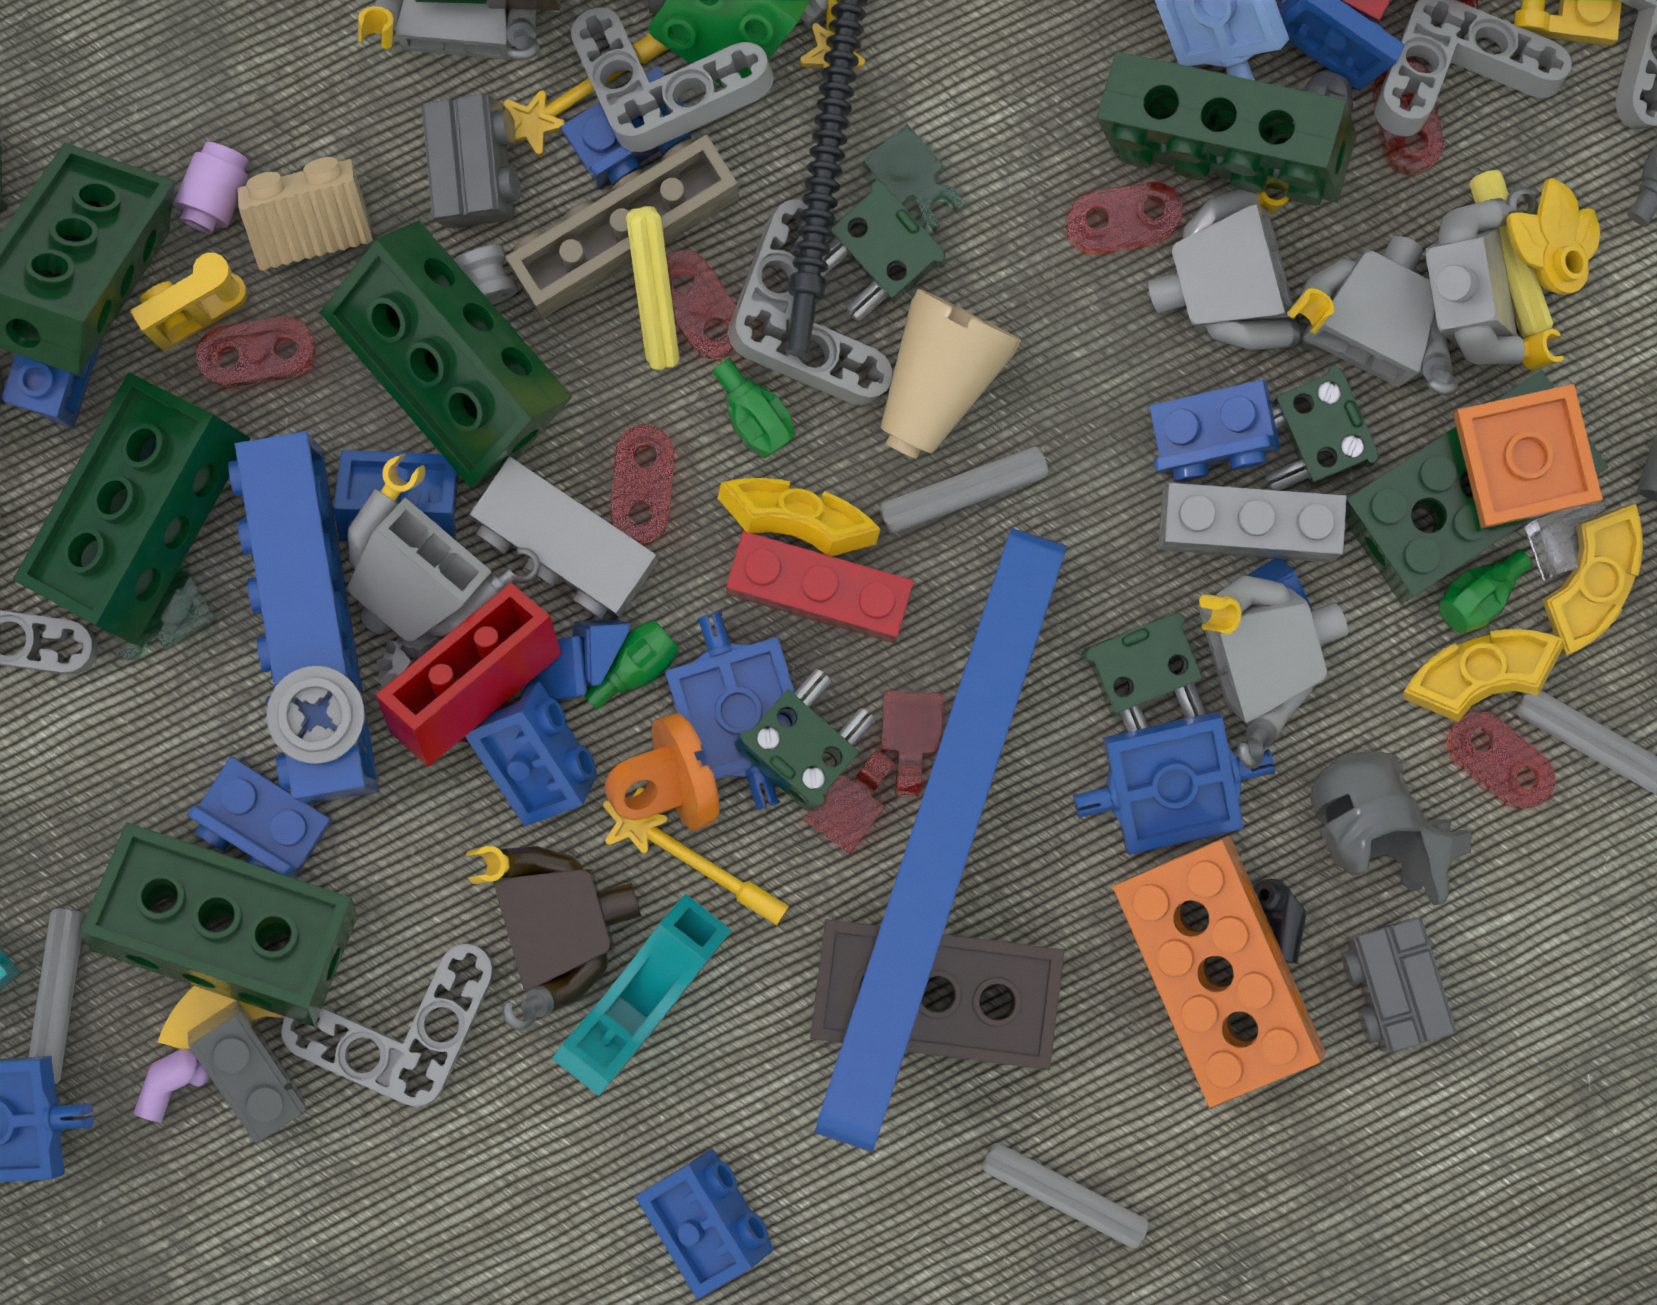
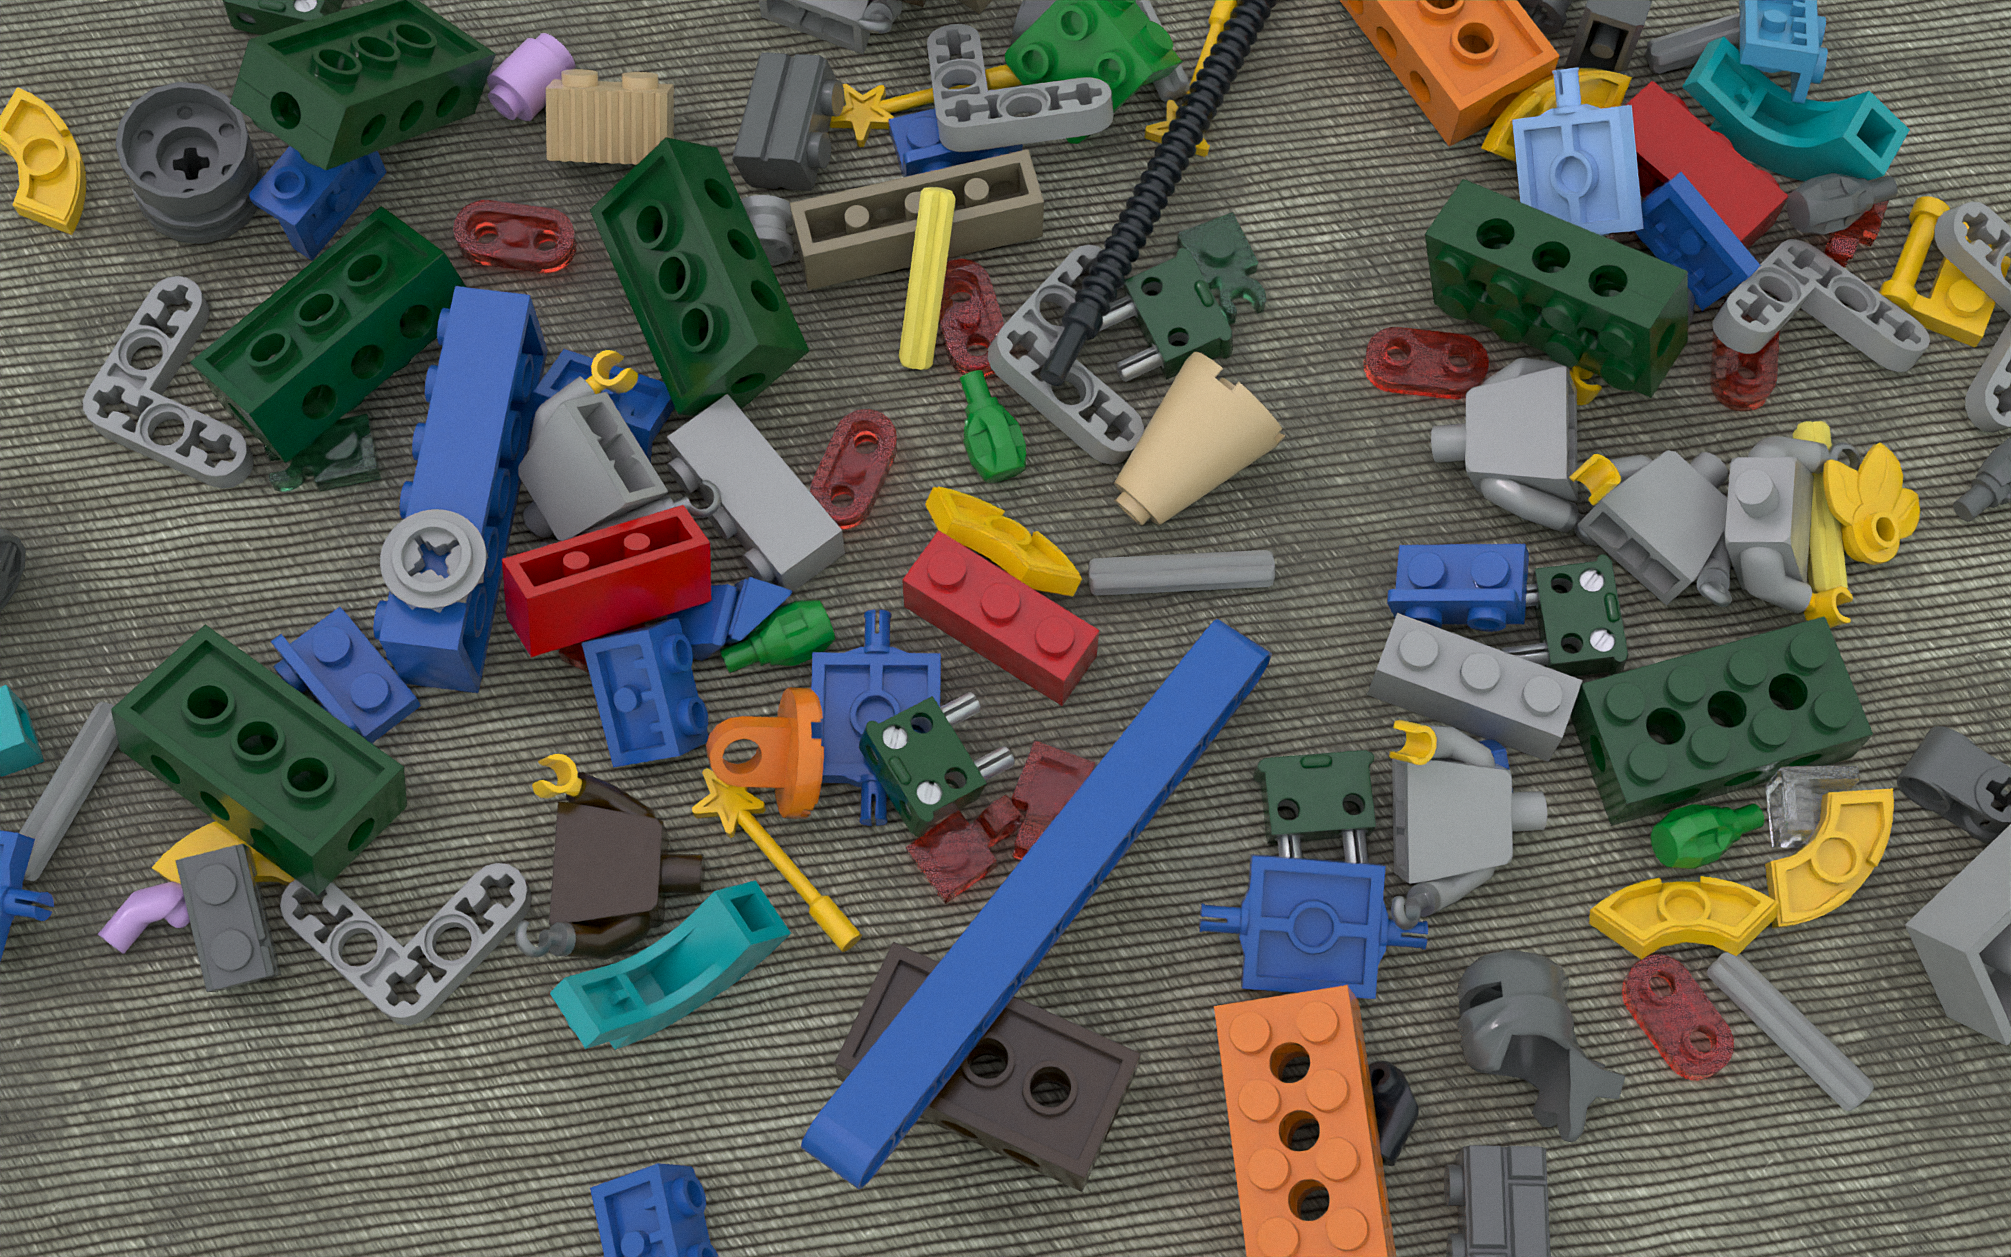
camera: 20 degrees right, 15 degrees down
yellow plate [130,252,248,352] -> none
orange plate [1453,384,1603,529] -> none

